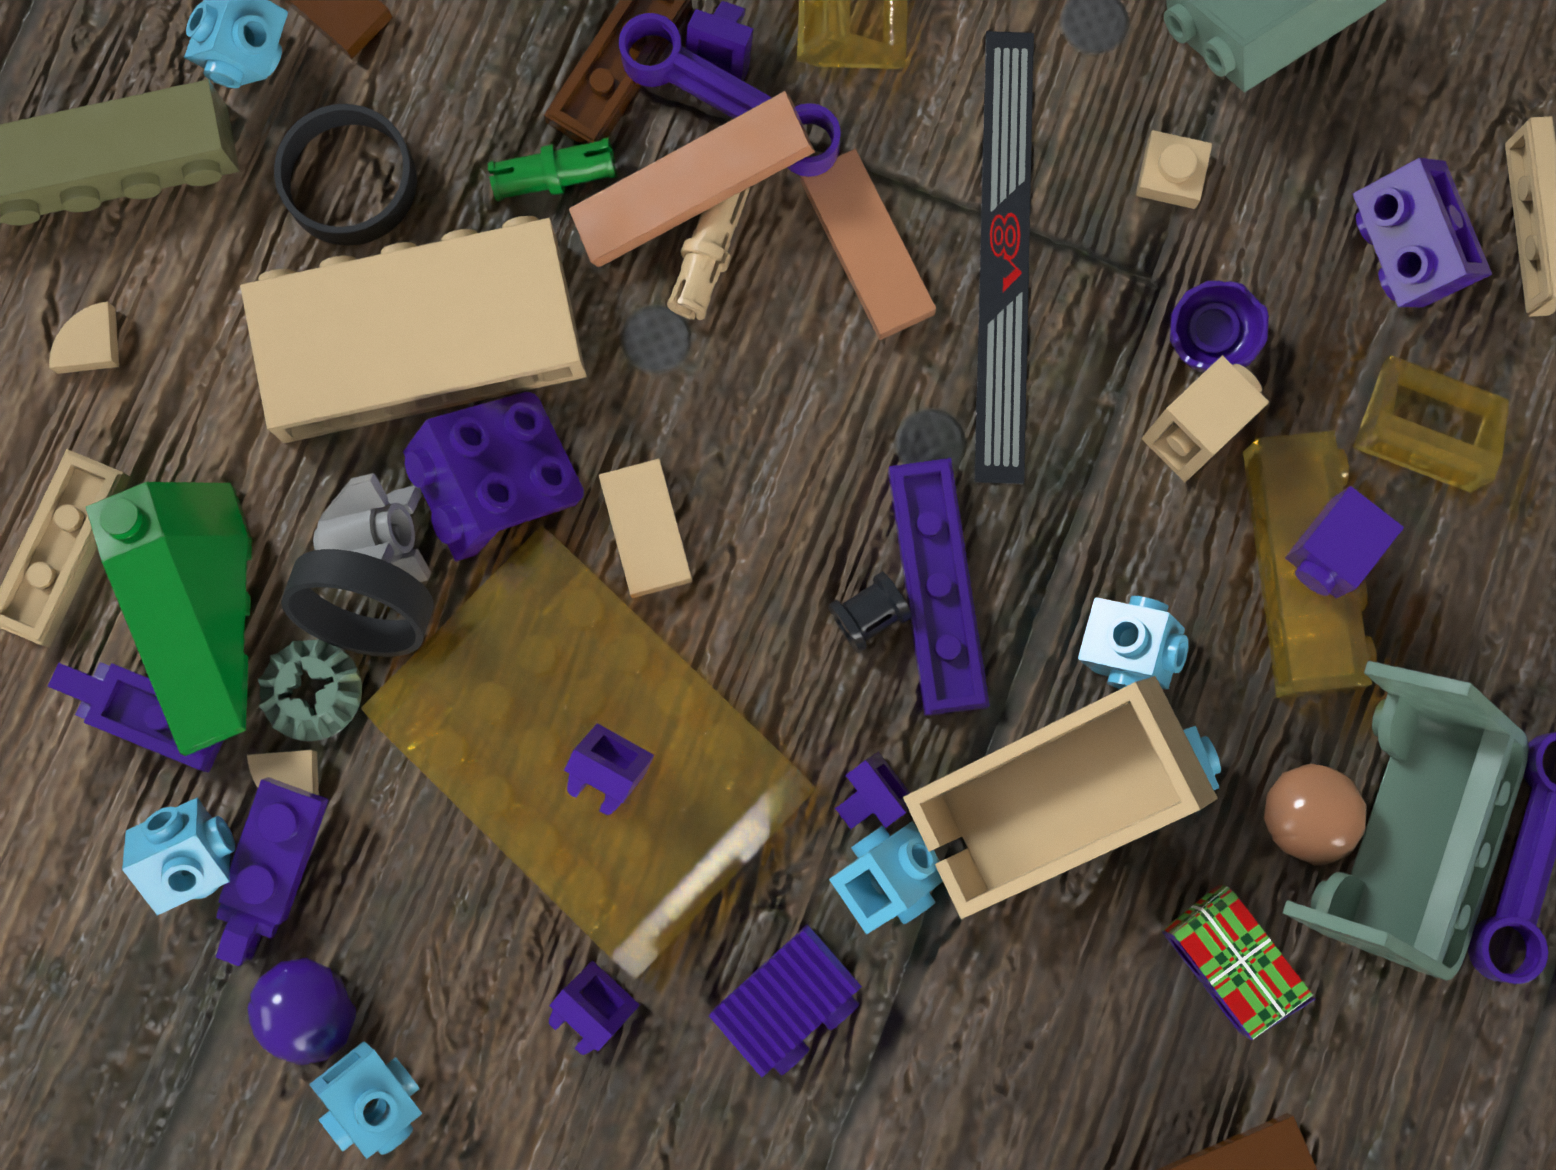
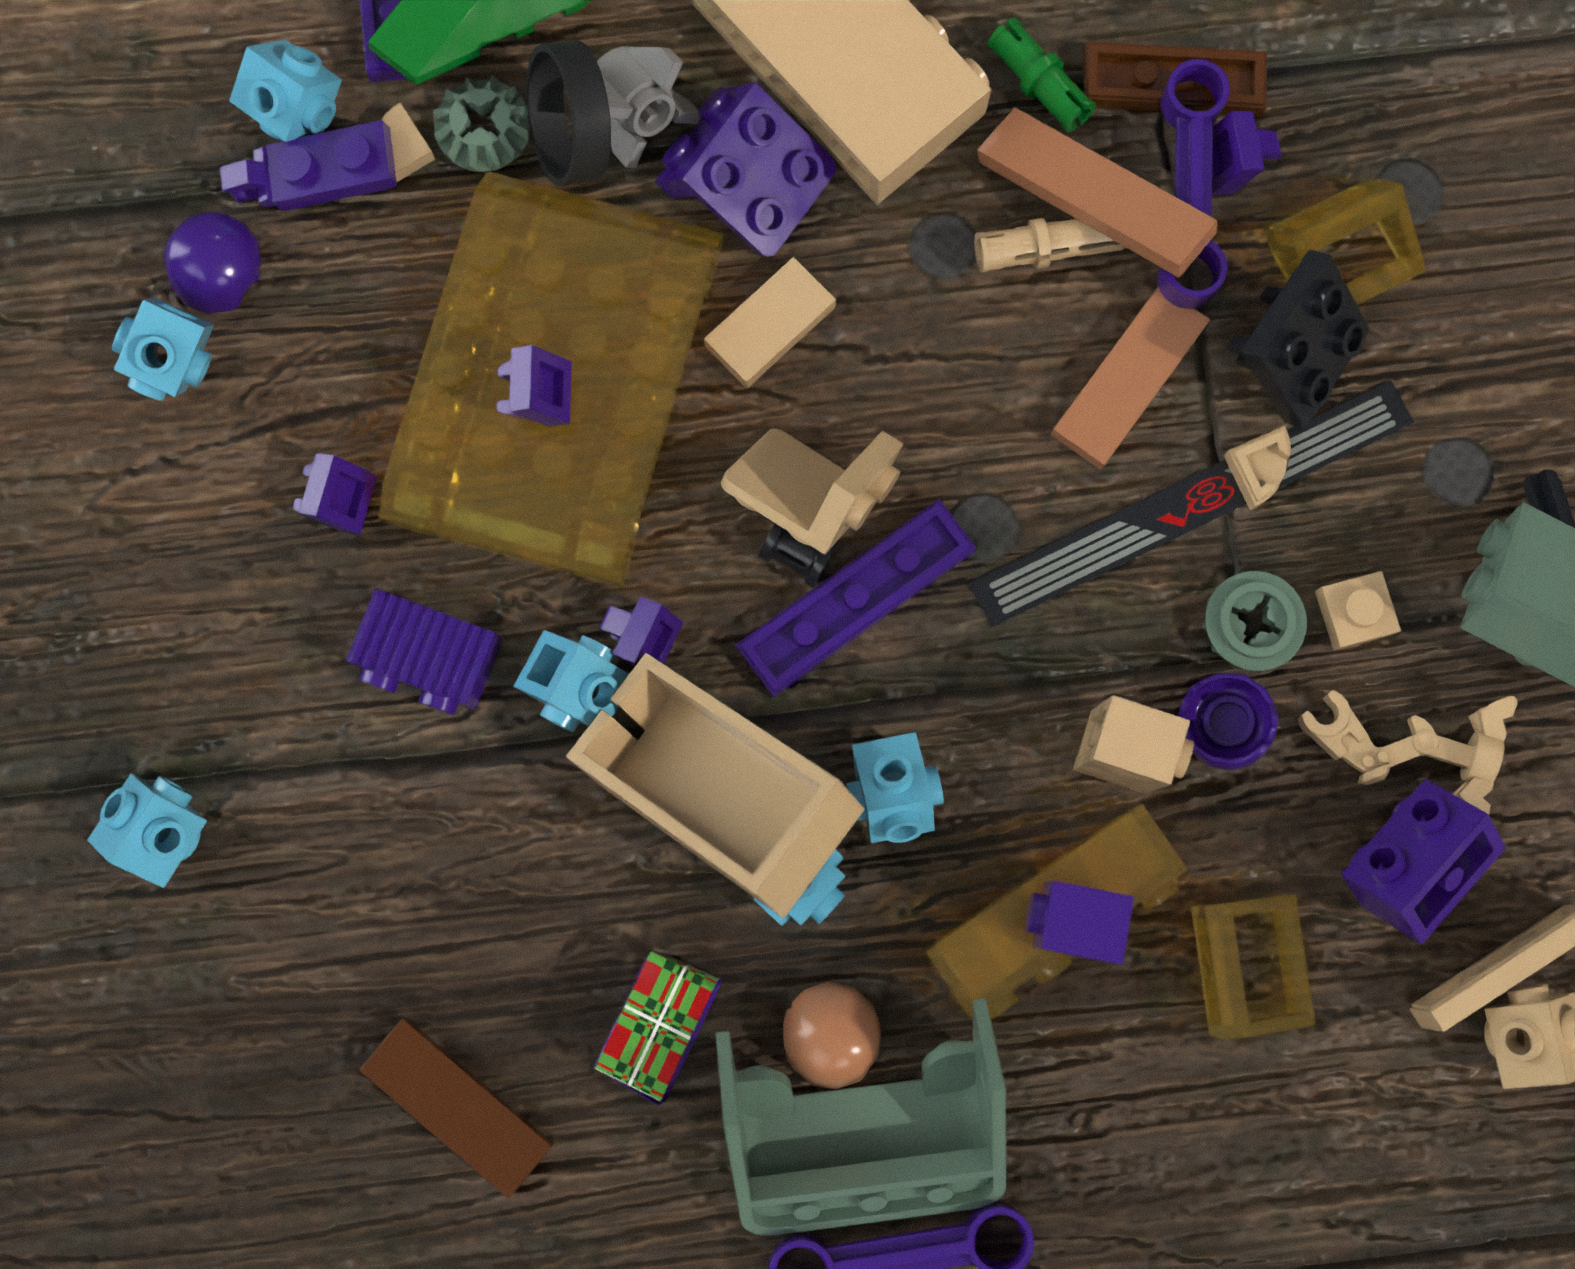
camera: 60 degrees right, 0 degrees up
none -> tan bracket [721,429,903,555]
none -> sand green gear [1203,571,1307,673]
none -> tan tile [1223,426,1291,511]
none -> black plate [1226,250,1371,429]
none -> tan piece [1297,690,1518,815]

